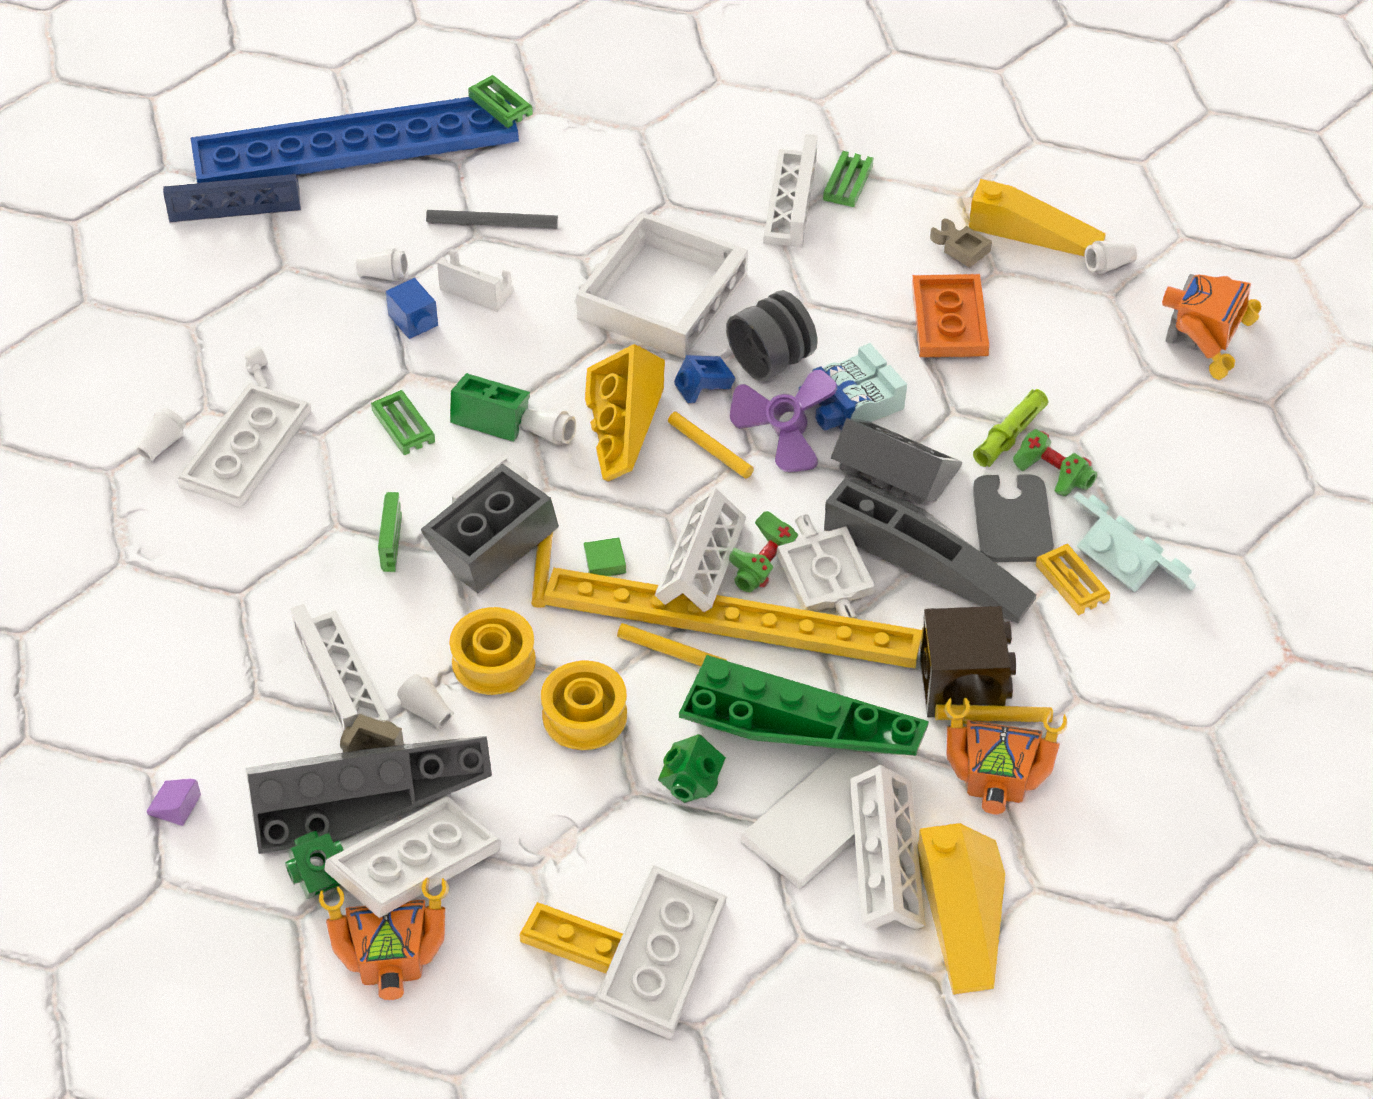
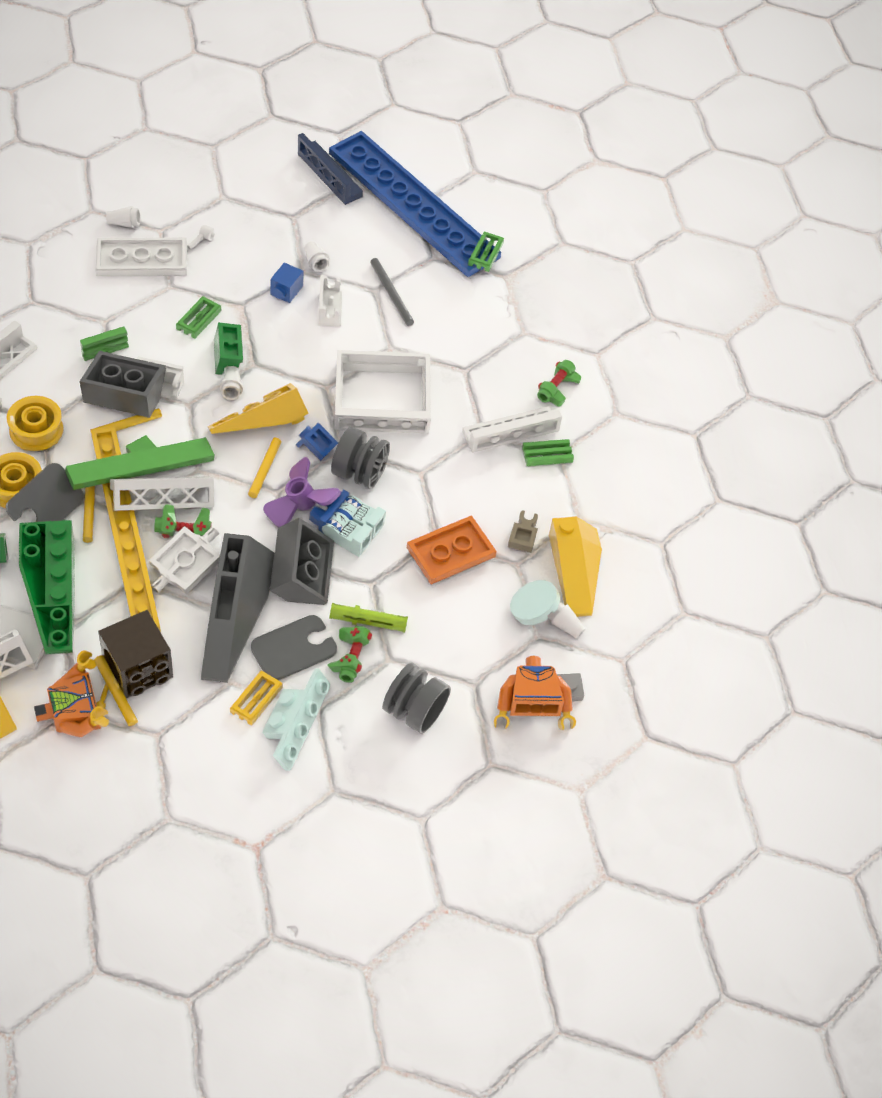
camera: 55 degrees right, 5 degrees up
none -> dark grey piece [6,463,84,522]
none -> bright green tile [65,437,215,490]
none -> dark grey wheel [382,662,451,734]
none -> light aqua tile [510,580,560,625]
none -> bright green piece [537,359,581,407]

